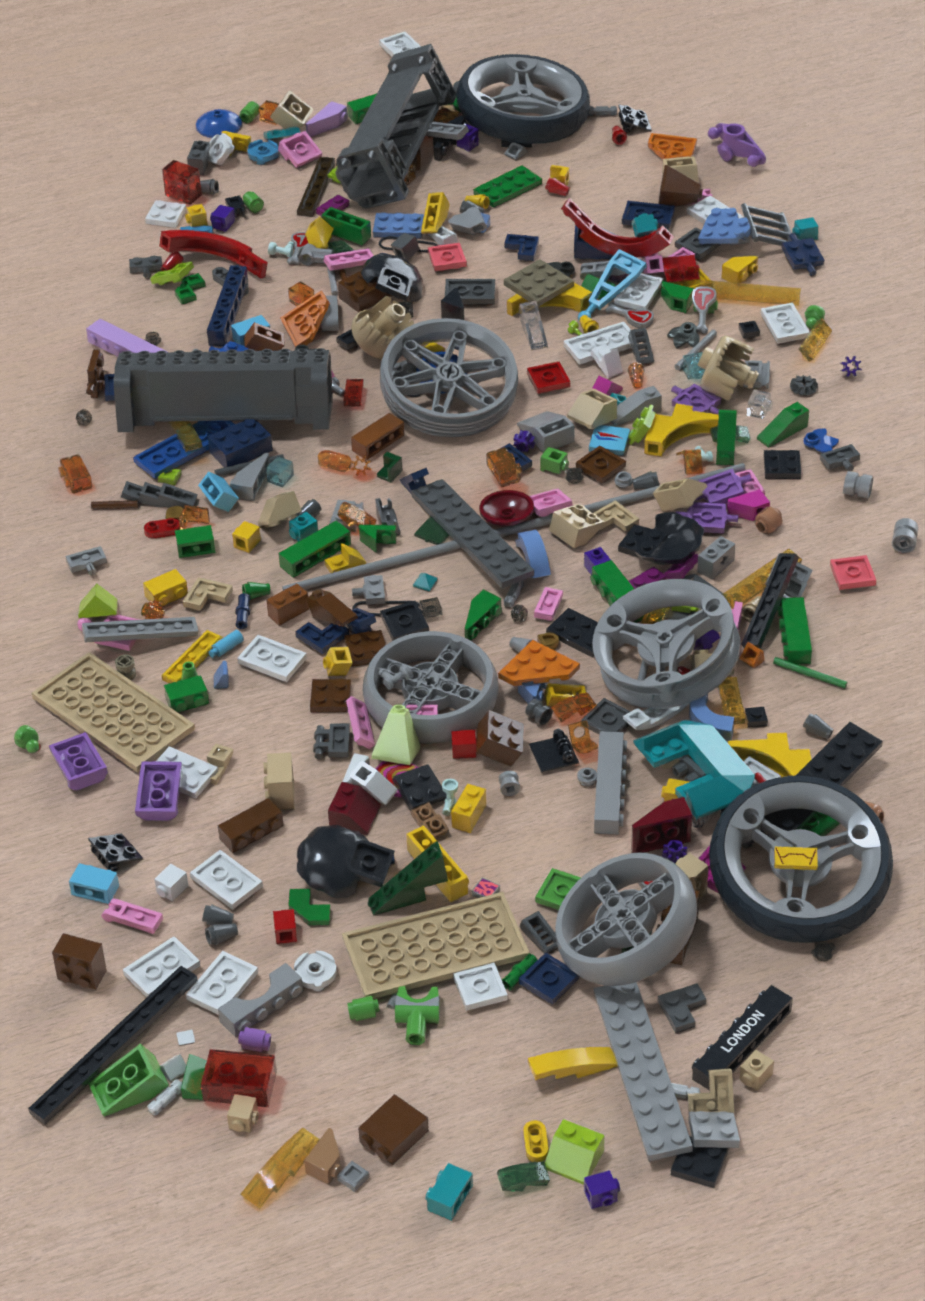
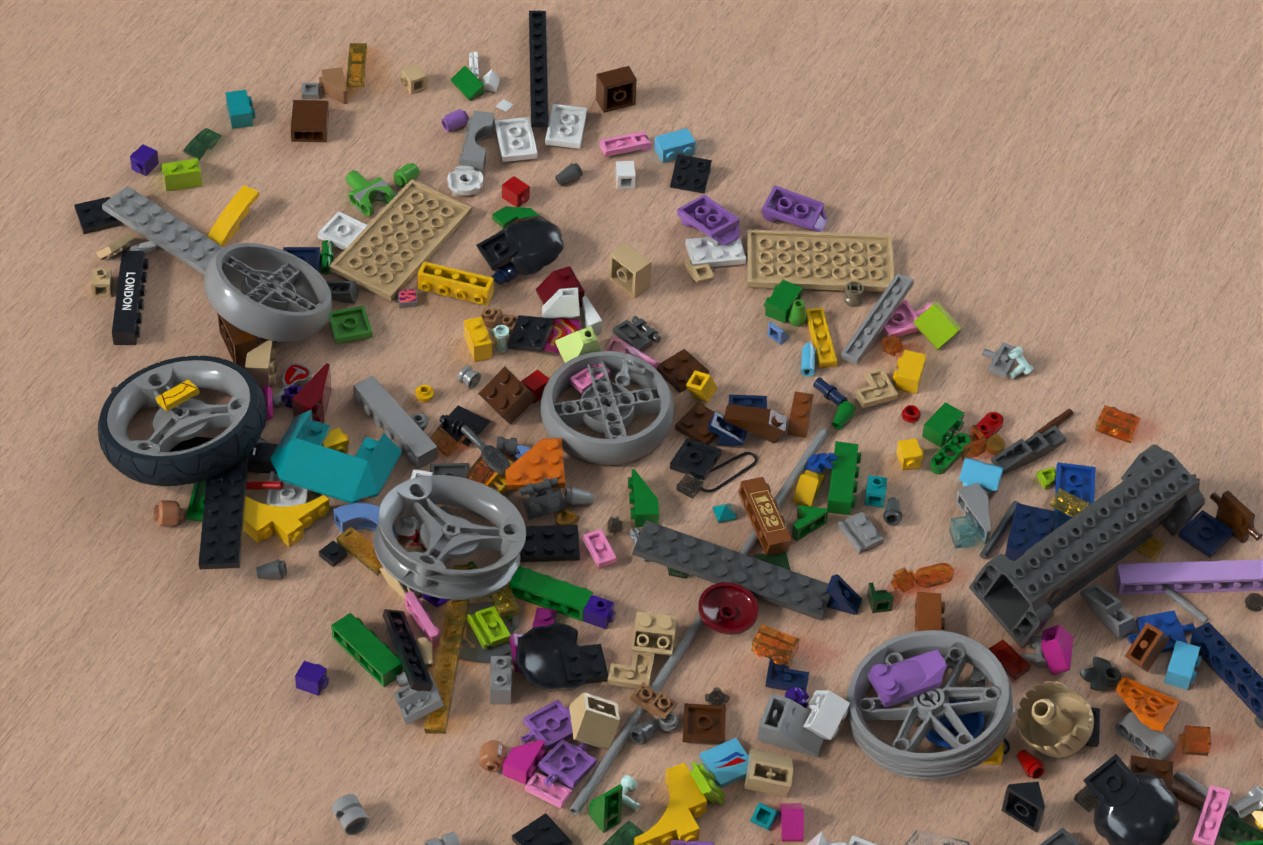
camera: 135 degrees right, 5 degrees up
bright green animal [14,725,41,753] -> none
bright green slope [89,1044,169,1116] -> none
white plate [190,850,263,910] -> none
clear red brick [201,1049,277,1108] -> none
dark grey cone [205,923,238,945] -> none
reddish brown brick [218,798,284,853] -> none
white plate [237,635,307,682] -> none
tan slope [258,491,302,528] -> none
clear orange slope [337,502,377,527] -> none
light grey plate [352,575,385,605] -> none
dark green slope [368,841,448,916] -> none
flat silver hinge [375,498,400,535] -> none
medium blue arch [515,530,551,578] -> none
yellow plate [523,1120,548,1163] -> none
red plate [527,361,571,394] -> none
bright pink plate [530,488,573,517] -> none
bright green brick [540,447,569,474] -> none
light grey slope [610,386,662,426] -> none
dark grey plate [658,983,706,1033] -> none
clear orange bracket [676,449,703,475] -> none
light grey plate [688,1111,740,1148] -> none
orange slope [739,642,765,668] -> none
green bar [773,657,848,689] -> none
coral plate [830,555,876,590] -> none
none -> dark purple brick [295,660,329,696]
none -> yellow plate [415,385,434,403]
none -> dark grey piece [461,425,511,475]
none -> dark grey plate [519,477,566,520]
none -> medium nougat slope [630,682,678,719]
none -> dark orange brick [738,477,792,556]
none -> white brick [803,690,850,740]
none -> blue plate [805,453,838,473]
none -> medium lavender slope [868,649,947,708]
none -> red plate [901,405,921,423]
none -> green beam [930,433,971,474]
none -> light aqua piece [1008,346,1034,379]

